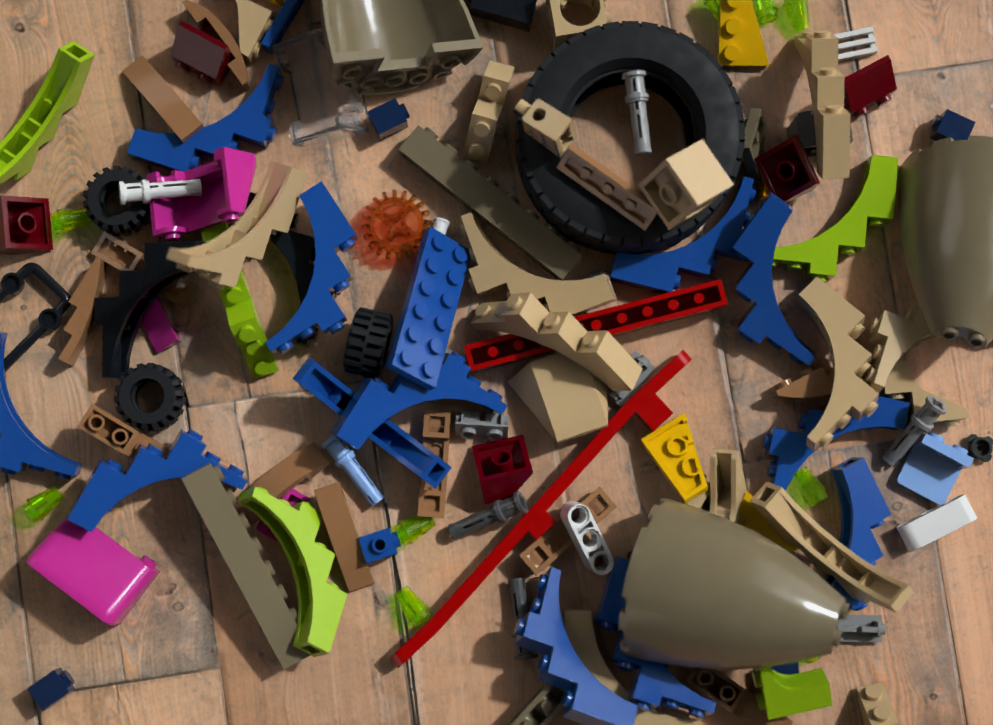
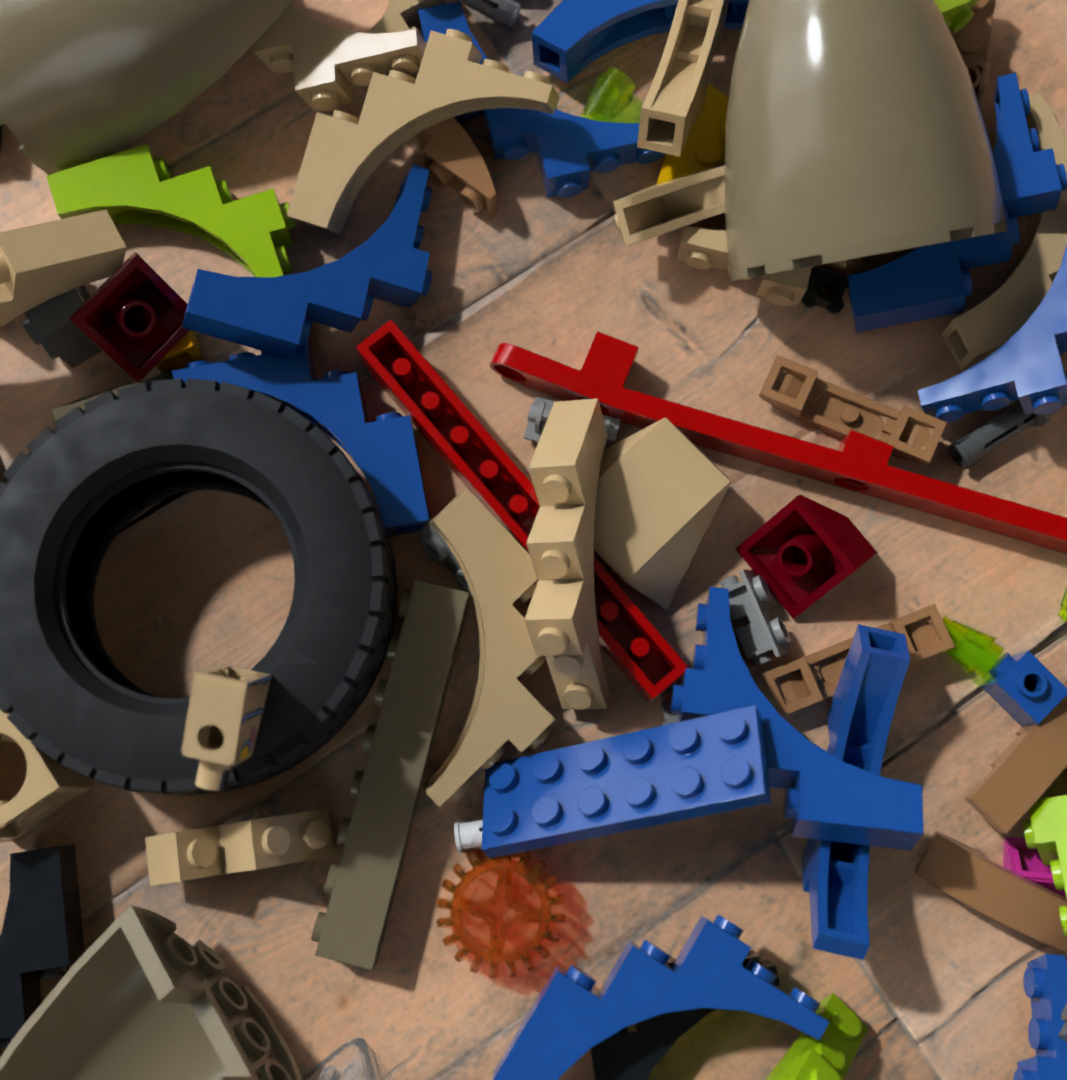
camera: 110 degrees left, 5 degrees down
light blue pin [321,436,385,507] -> none
black tyre [343,307,394,379] -> none
dark blue brick [367,98,410,140] -> none
dark grey pin [448,491,528,540] -> none
medium nougat plate [556,144,657,231] -> none
white beam [560,501,614,575] -> none
light grey pin [622,70,652,155] -> none
tan brick [638,139,734,230] -> none
yellow wing [641,412,708,504] -> none

